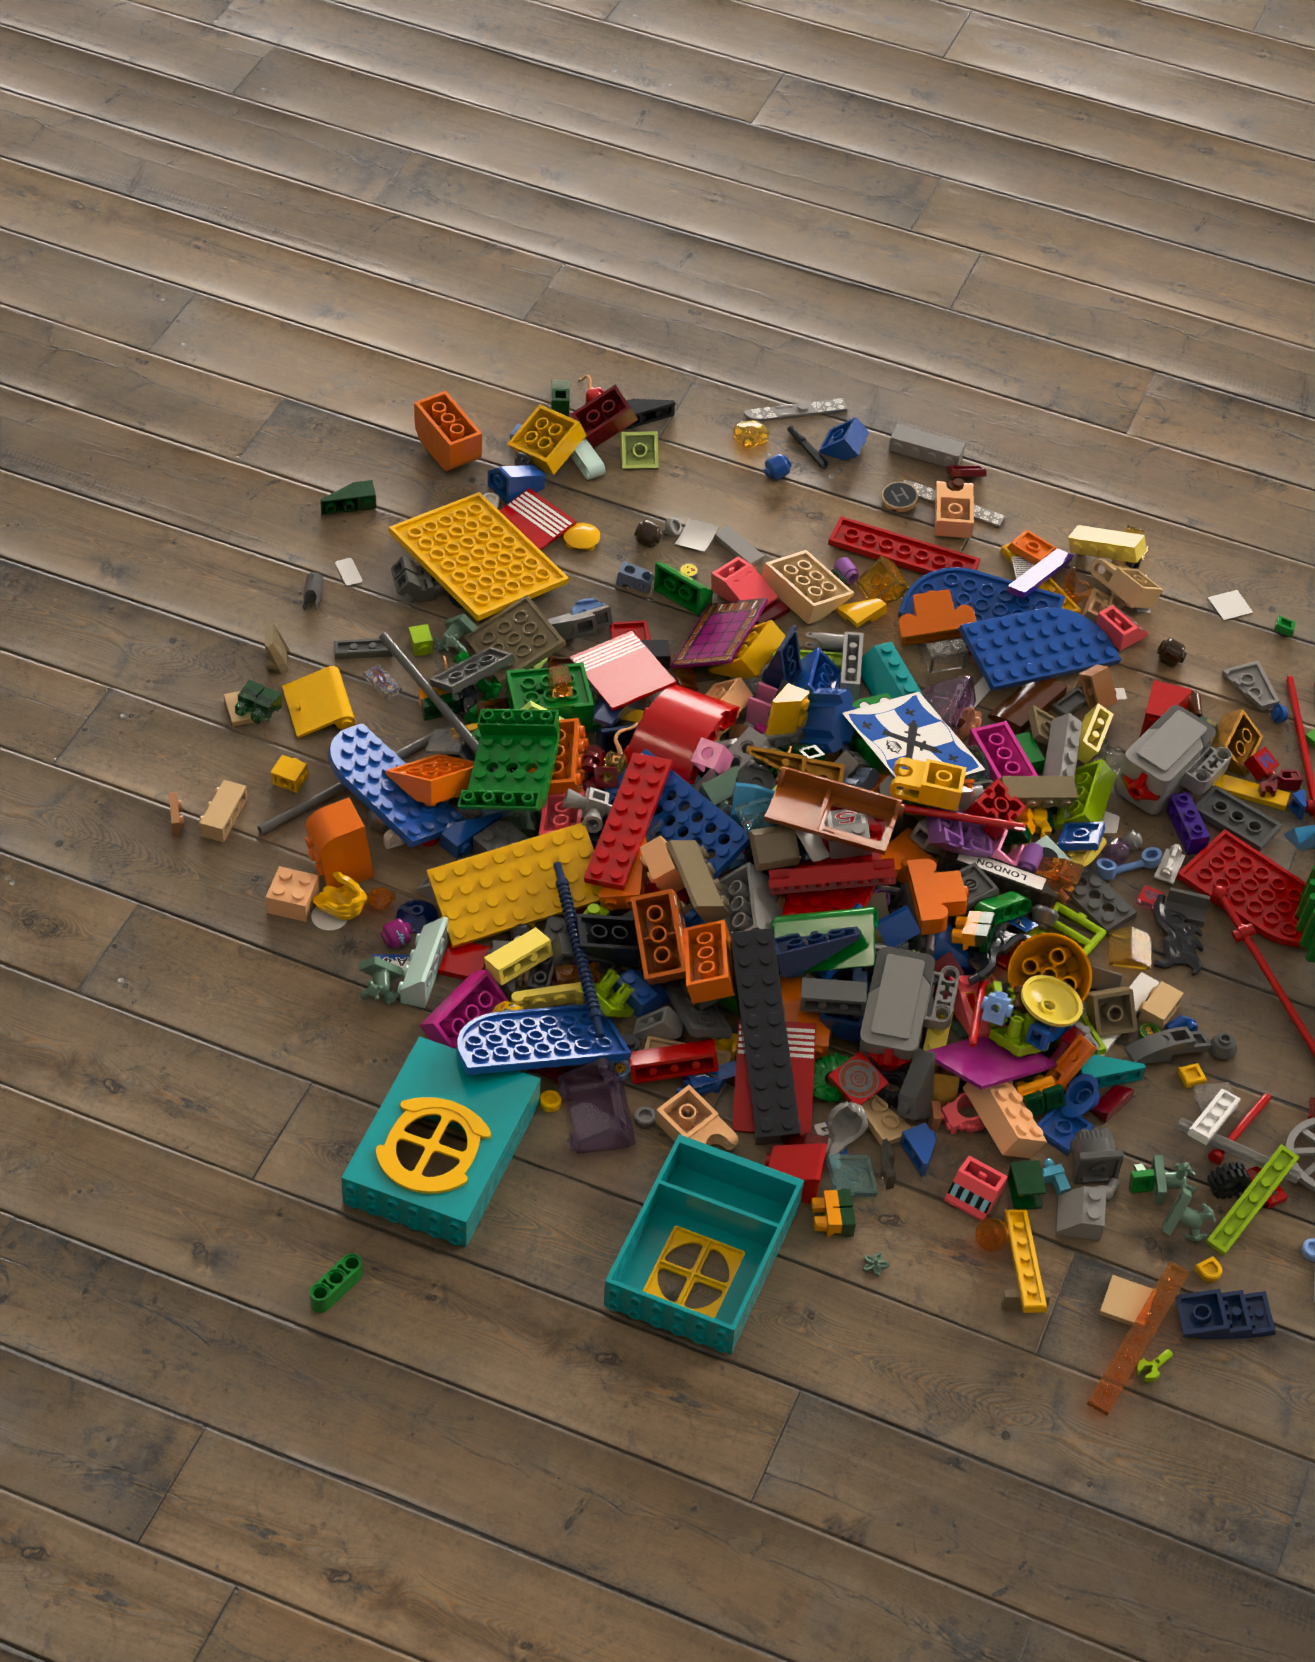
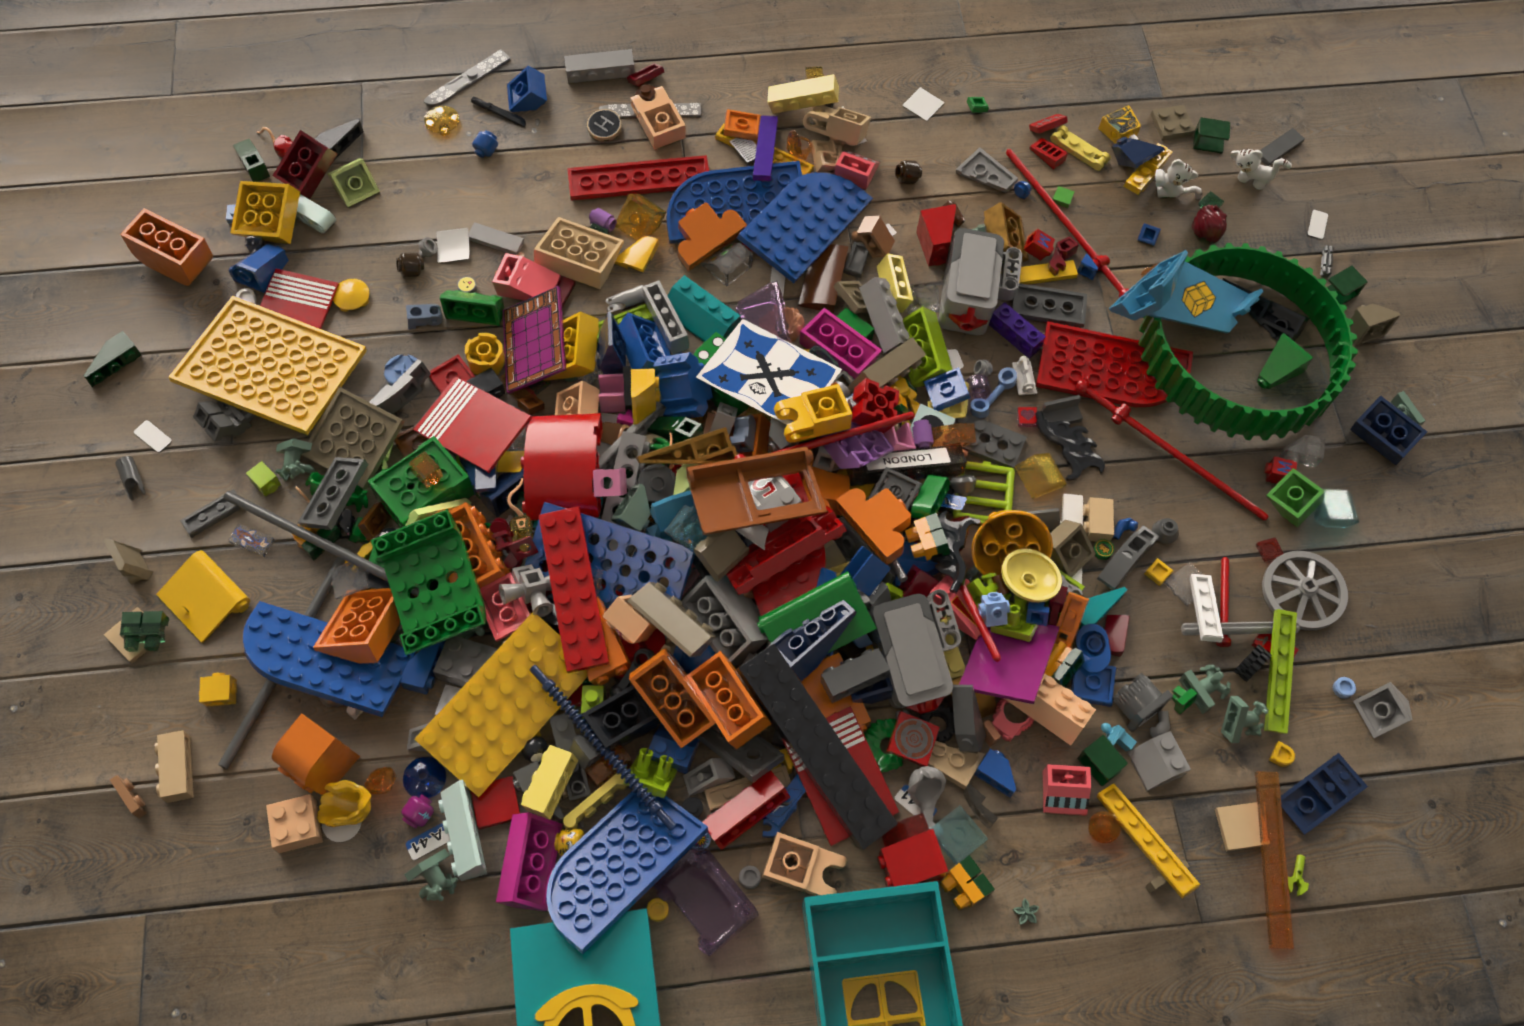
camera: 30 degrees left, 15 degrees up
none -> yellow brick [465,333,505,375]

